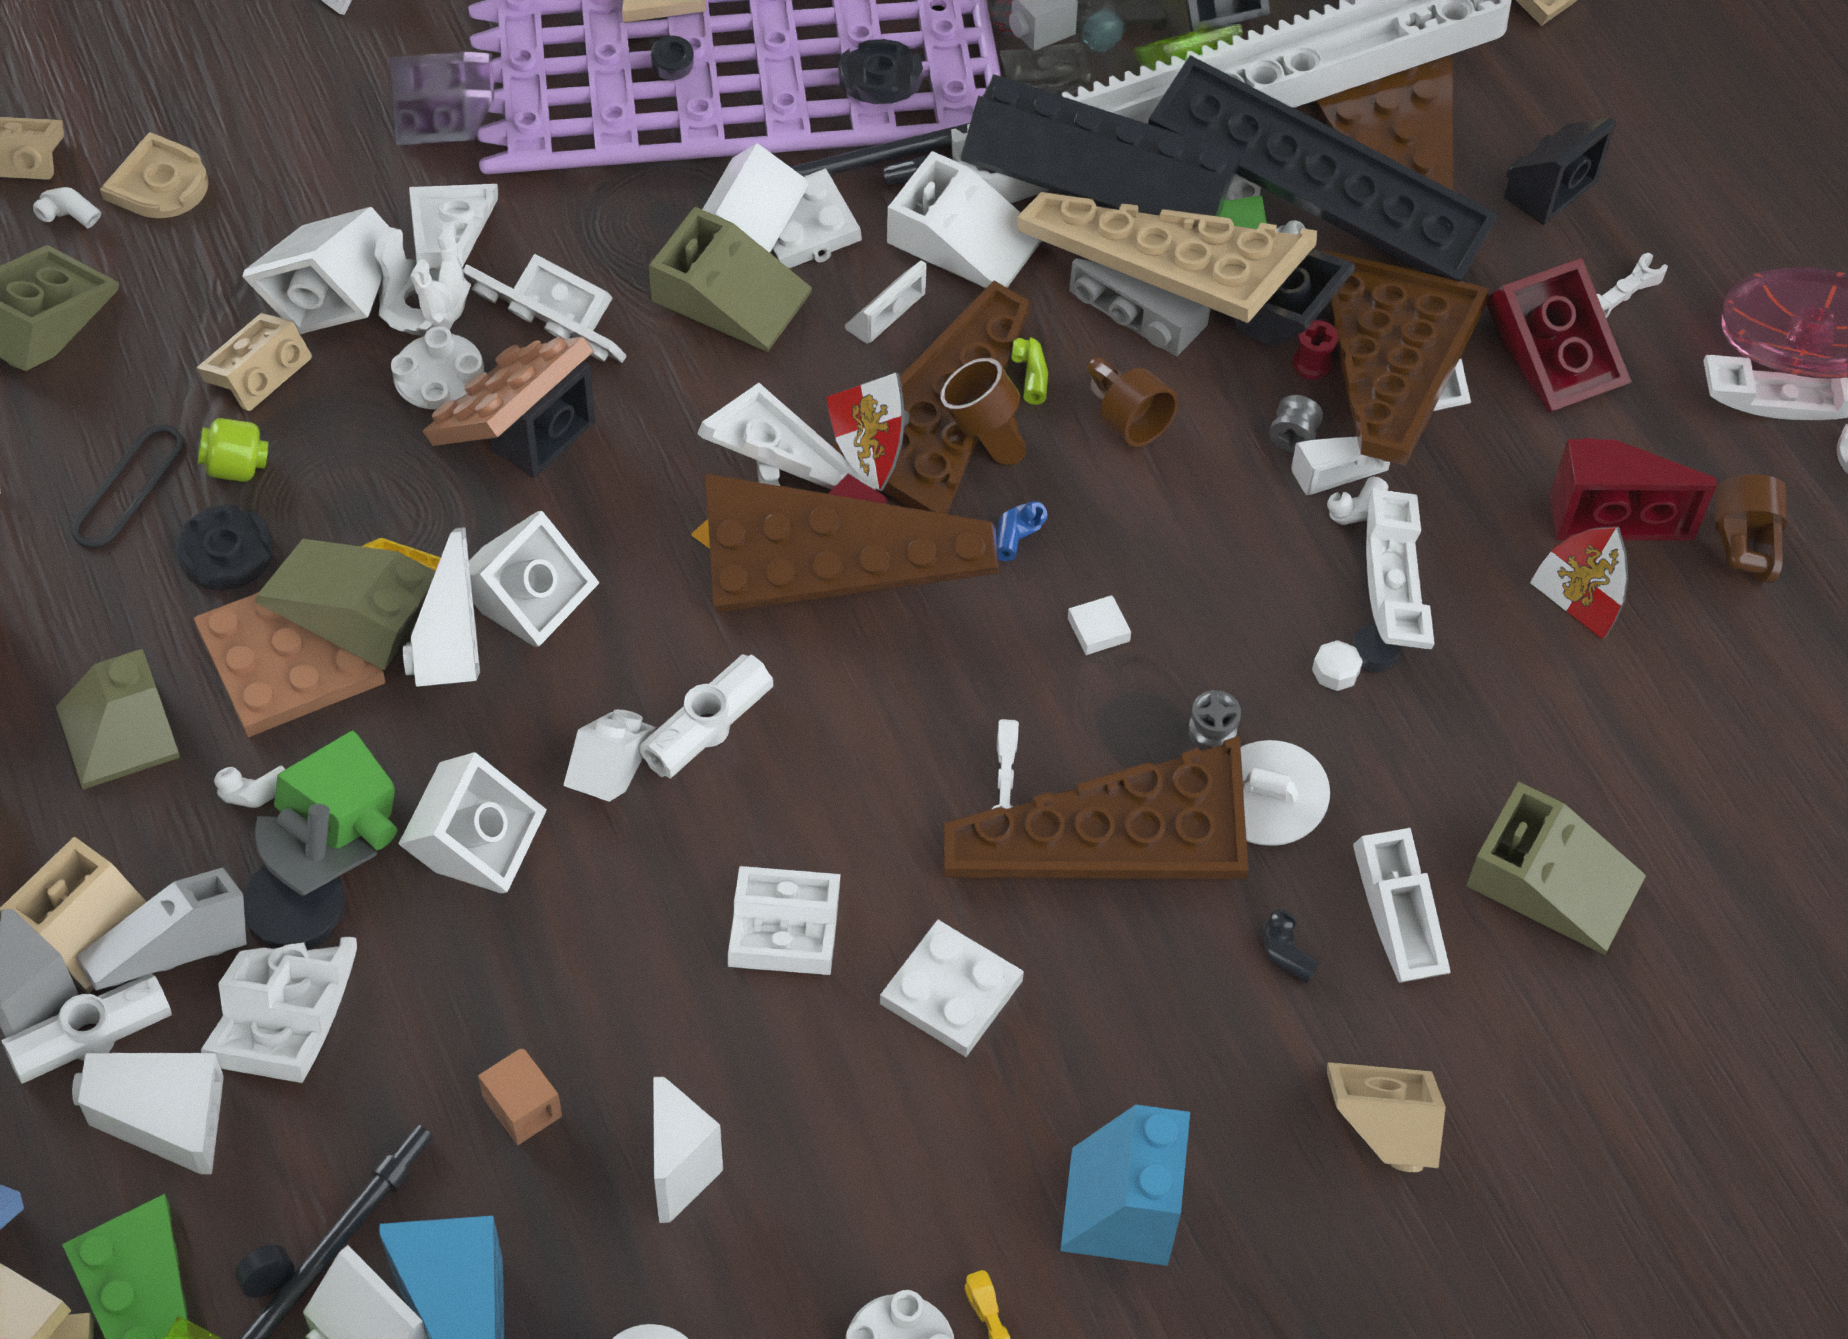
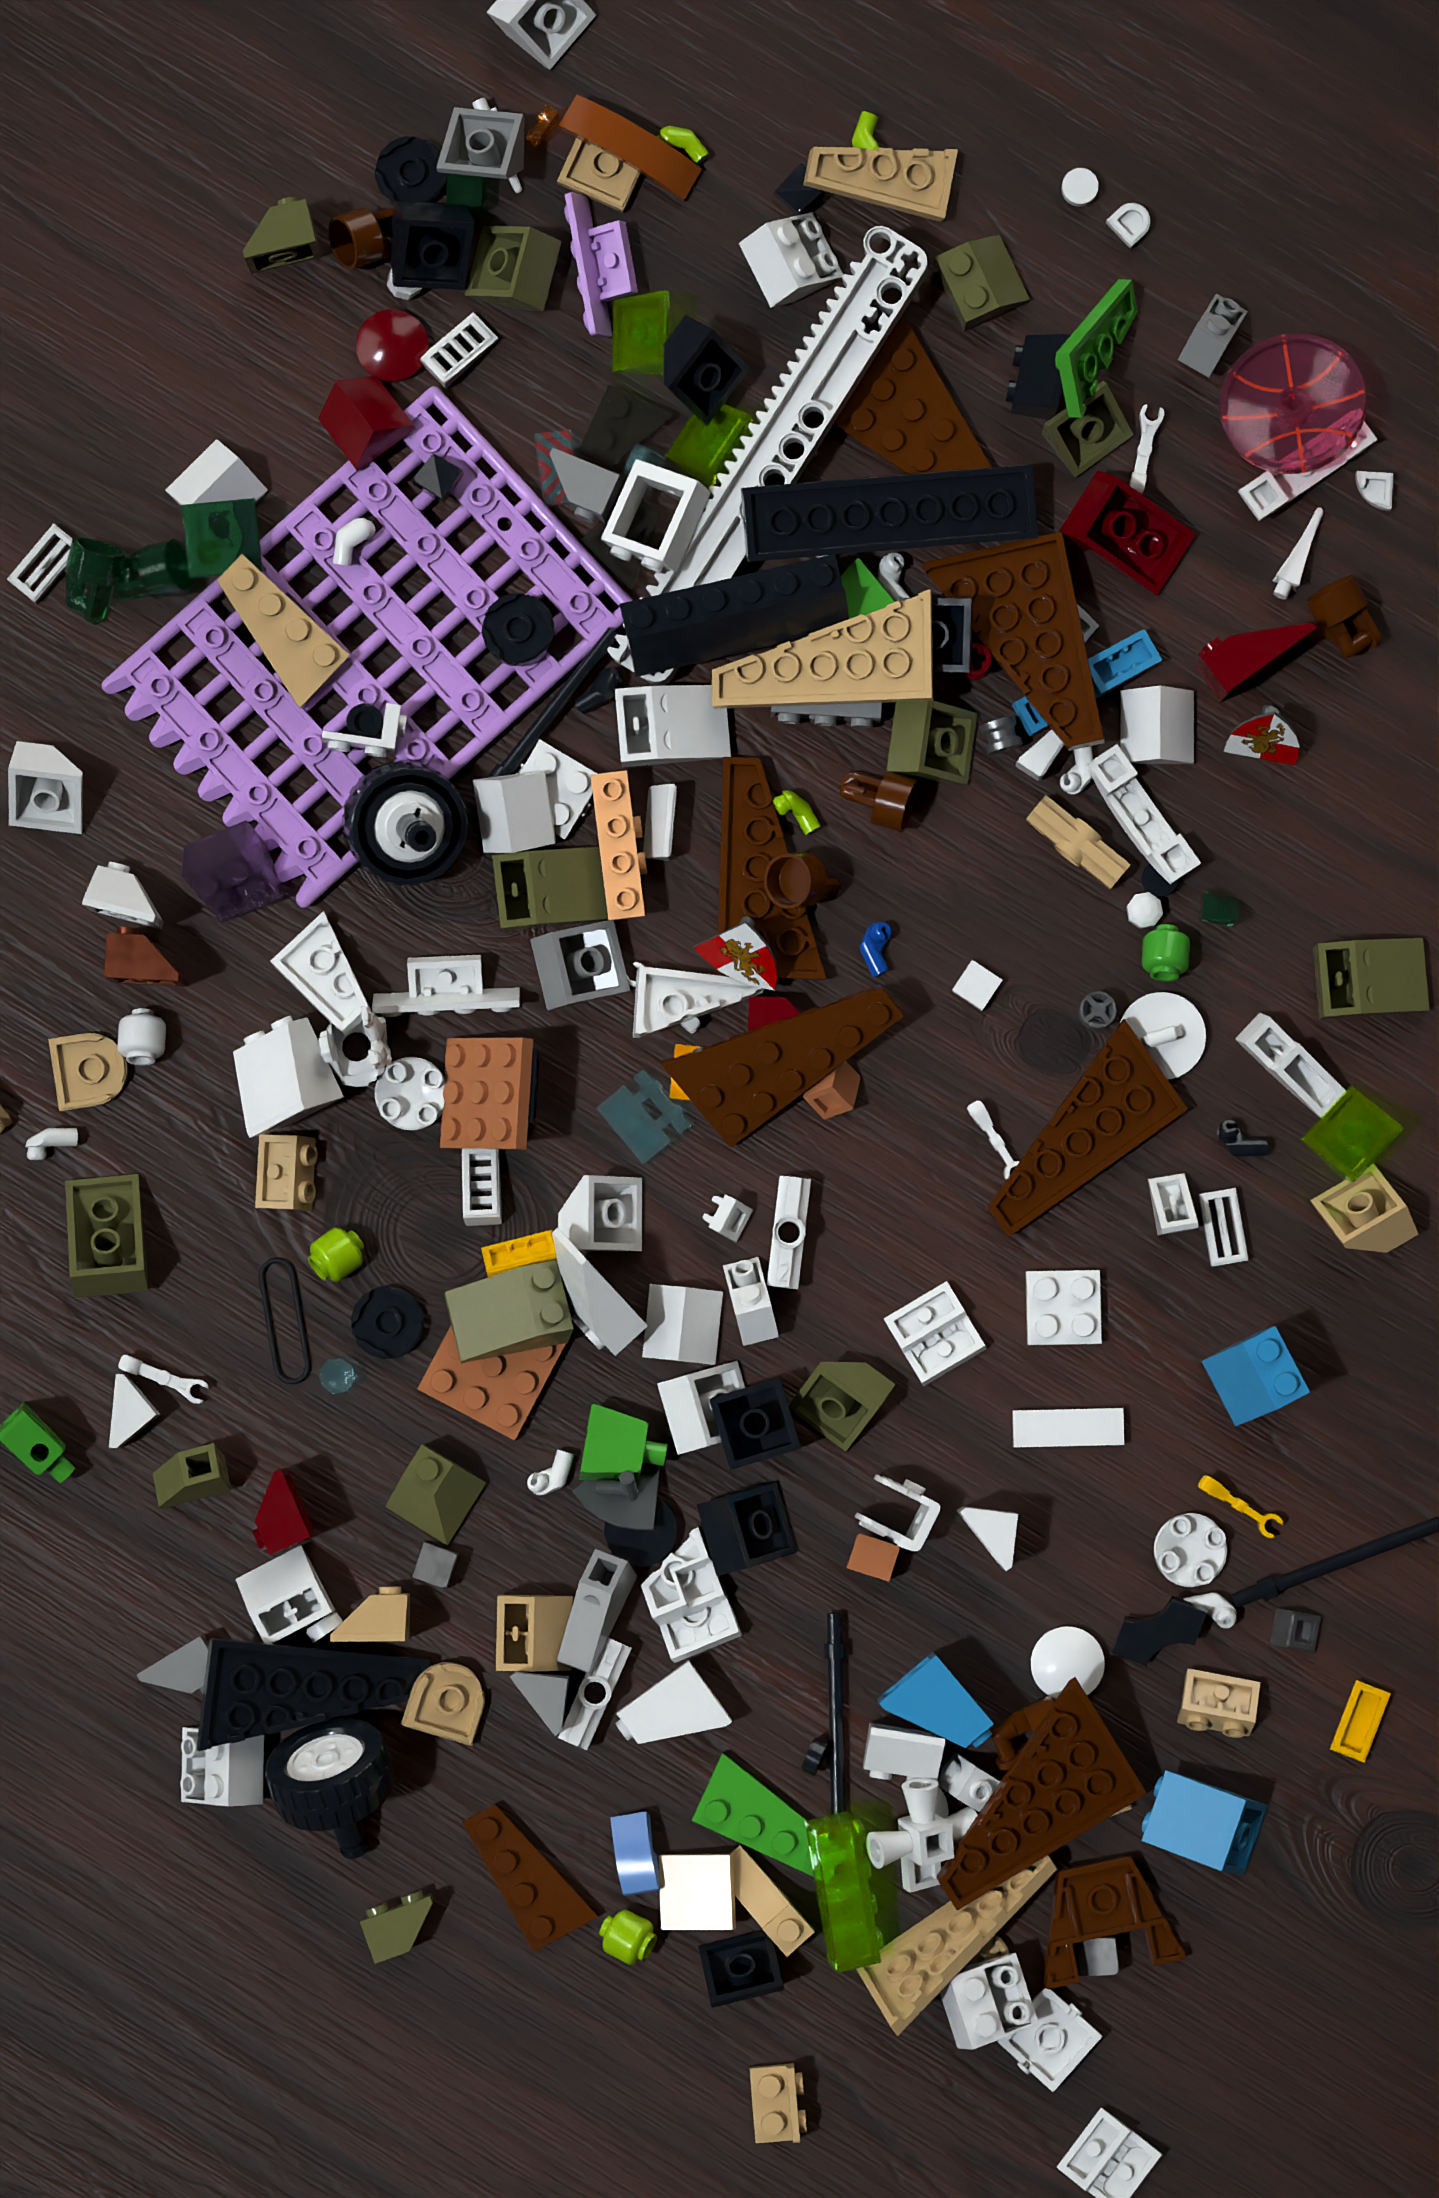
camera: 30 degrees left, 30 degrees up
none -> white slope [82,862,164,929]
none -> copper slope [104,927,186,987]
none -> white head [117,1008,166,1065]
none -> clear light blue tile [319,1358,356,1394]
none -> white bracket [321,703,407,757]
none -> black wheel [342,760,468,886]
none -> flat silver slope [412,1542,459,1589]
none -> white slope [462,1149,502,1226]
none -> light grey slope [530,920,630,1011]
none -> light nougat bracket [591,770,647,921]
none -> clear light blue plate [596,1069,691,1165]
none -> white window [601,459,711,573]
none -> white slope [642,1284,723,1365]
none -> black slope [697,1481,797,1576]
none -> white tile [703,1194,753,1242]
none -> black slope [709,1377,801,1470]
none -> olive slope [788,1362,895,1451]
none -> nougat panel [803,1061,860,1120]
none -> white piece [855,1474,940,1551]
none -> olive slope [886,701,977,785]
none -> olive slope [933,235,1030,331]
none -> dark azure slope [1012,629,1162,736]
none -> white tile [1012,1408,1124,1447]
none -> tan piece [1026,795,1130,890]
none -> olive slope [1041,381,1134,478]
none -> bright green wing [1055,279,1138,418]
none -> white tile [1061,168,1099,207]
none -> white tile [1106,203,1150,249]
none -> white slope [1120,685,1194,764]
none -> bright green head [1141,924,1190,981]
none -> white slope [1148,1173,1198,1235]
none -> light grey slope [1177,294,1248,377]
none -> clear green slope [1198,890,1239,926]
none -> white tile [1198,1188,1248,1267]
none -> white piece [1272,507,1324,600]
none -> clear neon green slope [1301,1086,1404,1183]

